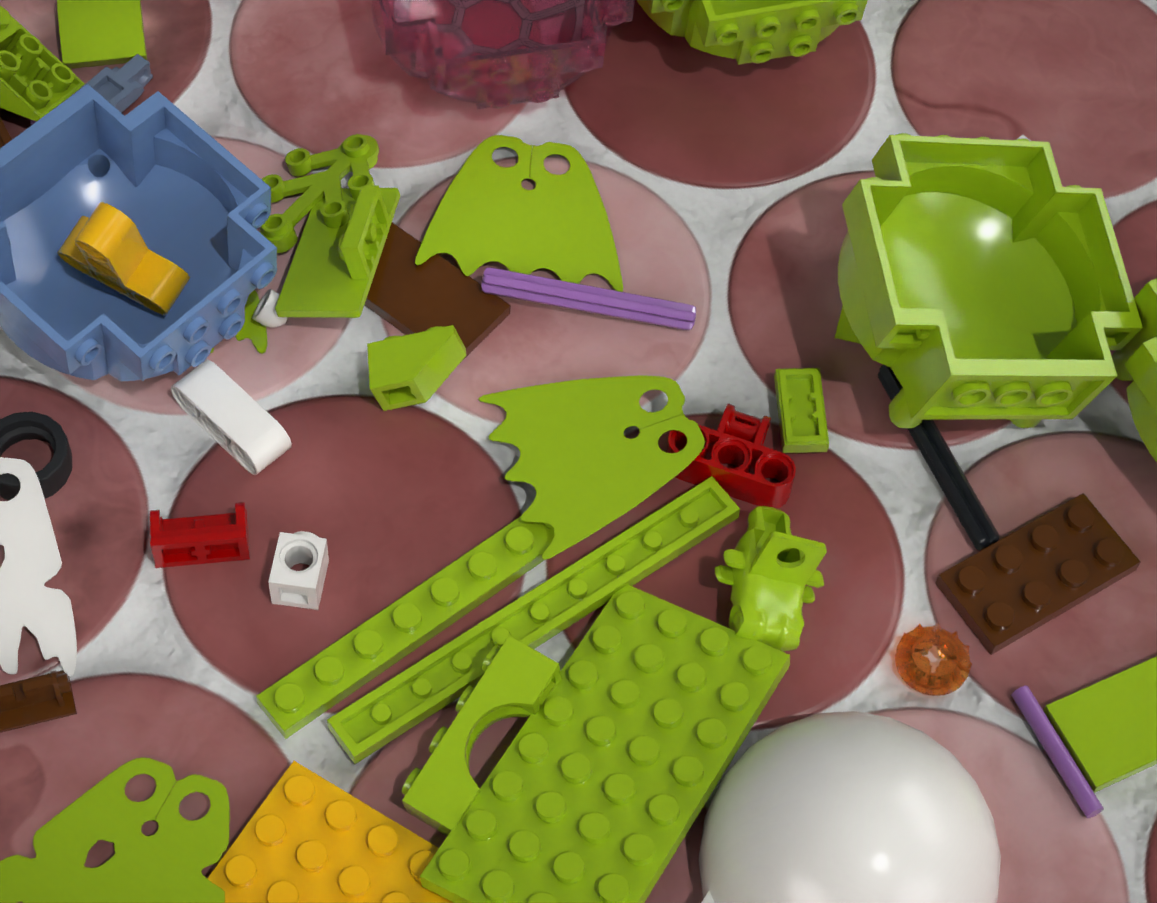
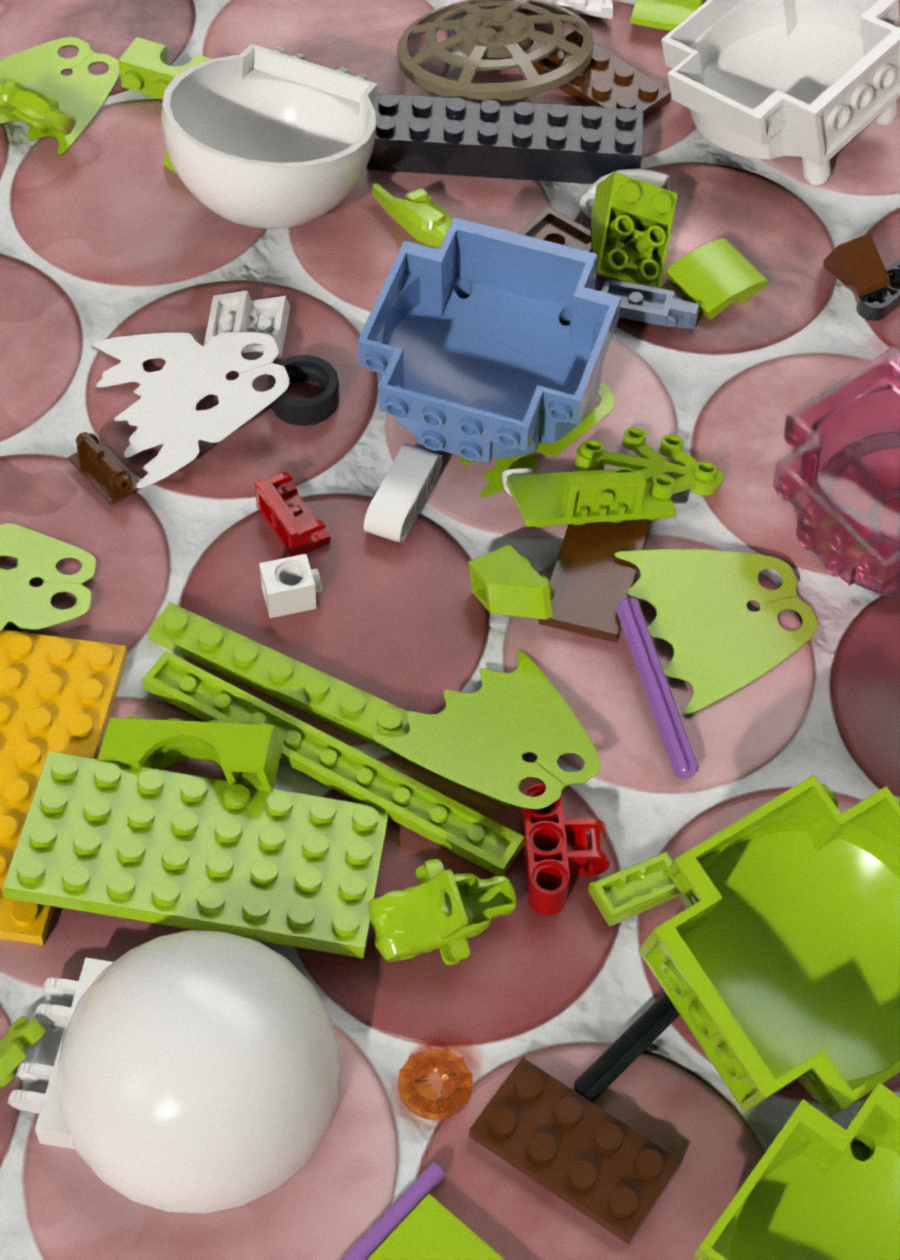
camera: 70 degrees right, 5 degrees down
yellow beam [57,202,190,315] -> none

